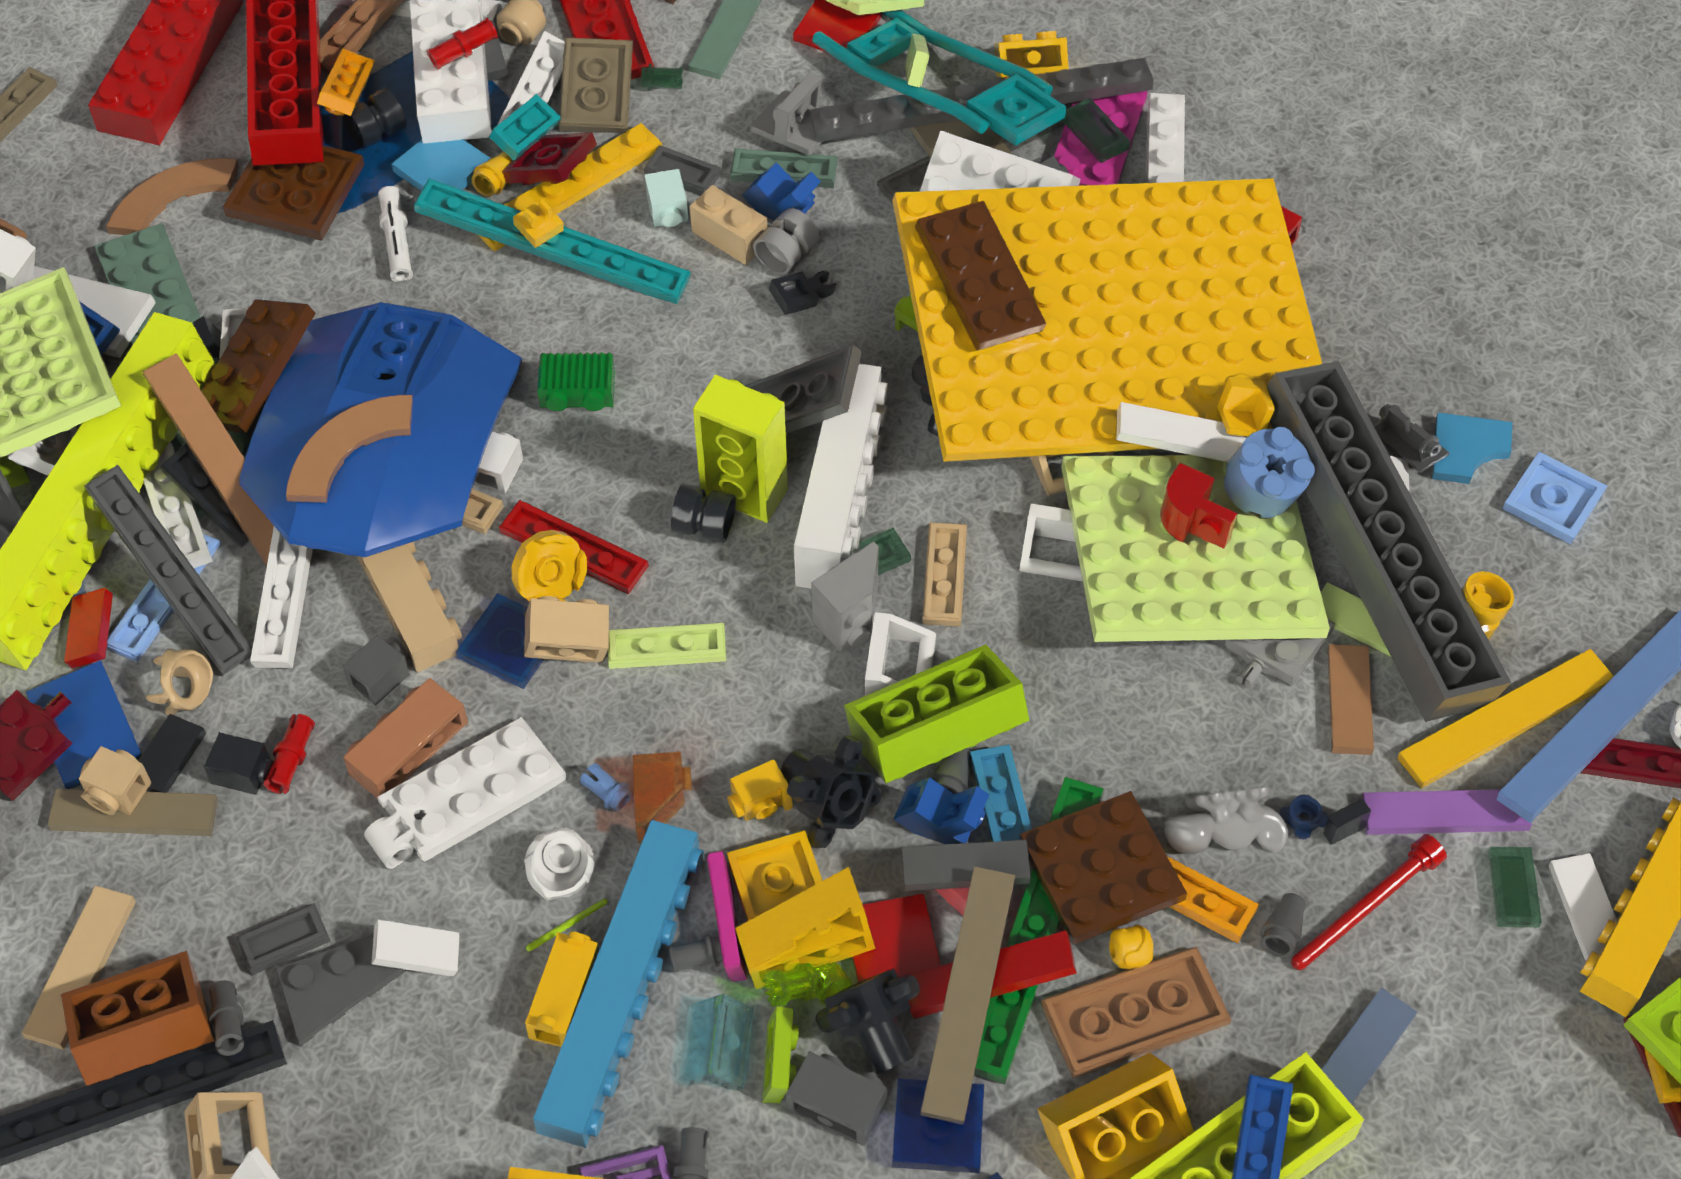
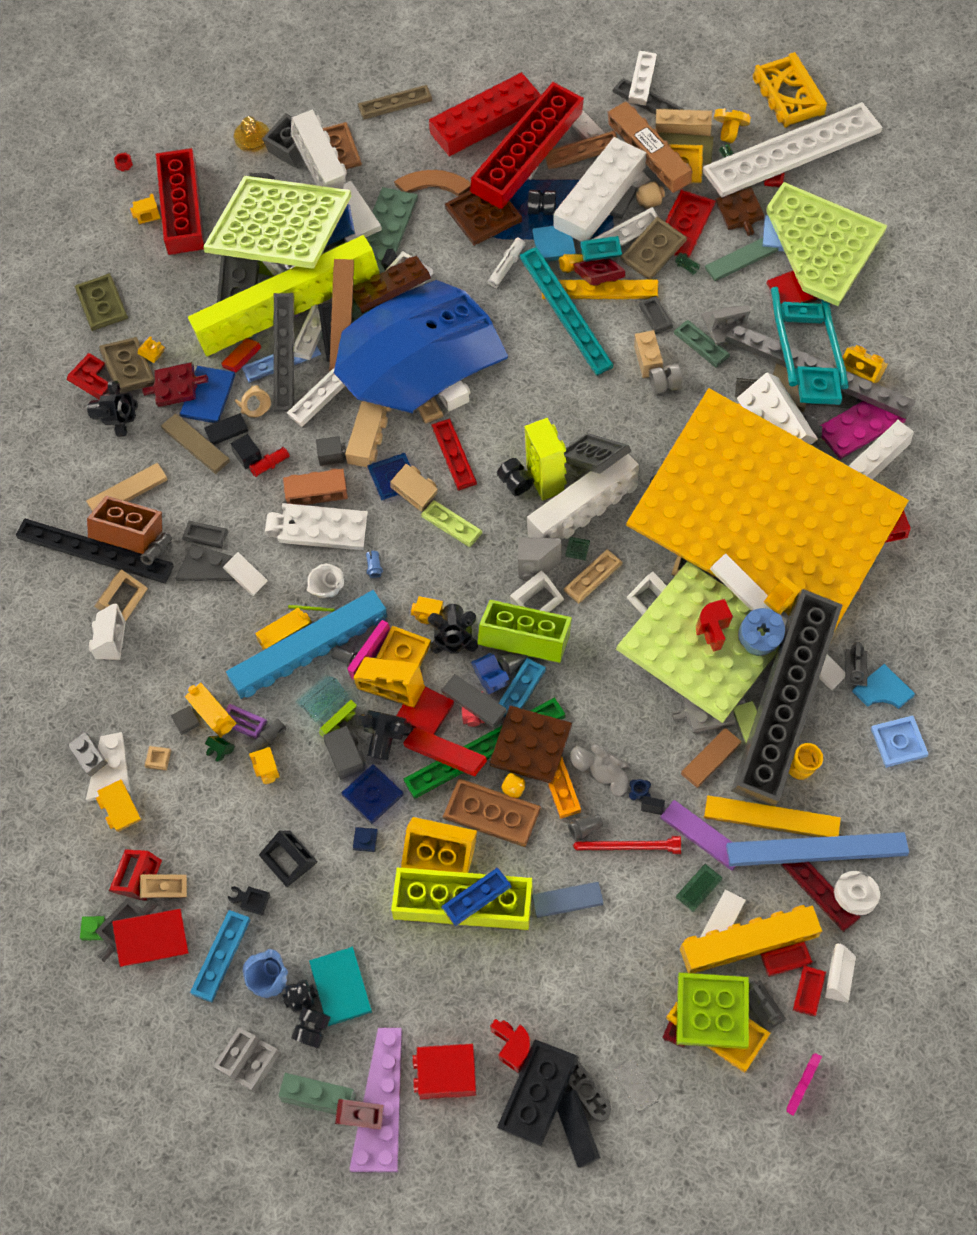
camera: 45 degrees right, 5 degrees up
tan brick [79,746,152,815] -> none
medium nougat tile [286,395,413,502] -> none
light orange plate [317,48,375,116] -> none
red pin [427,18,498,70] -> none
yellow tile [511,530,587,602] -> none
yellow tile [513,199,564,248] -> none
green brick [537,352,615,411] -> none
clear orange slope [633,751,692,844] -> none
light aqua brick [644,169,688,227] -> none
blue brick [741,162,821,221] -> none
clear neon green connector [763,962,853,1007] -> none
black plate [769,271,837,315] -> none
yellowish green tile [904,33,930,87] -> none
reddish brown plate [915,201,1047,351] -> none
dark tan tile [921,866,1016,1125] -> none
clear green tile [1062,98,1130,163] -> none

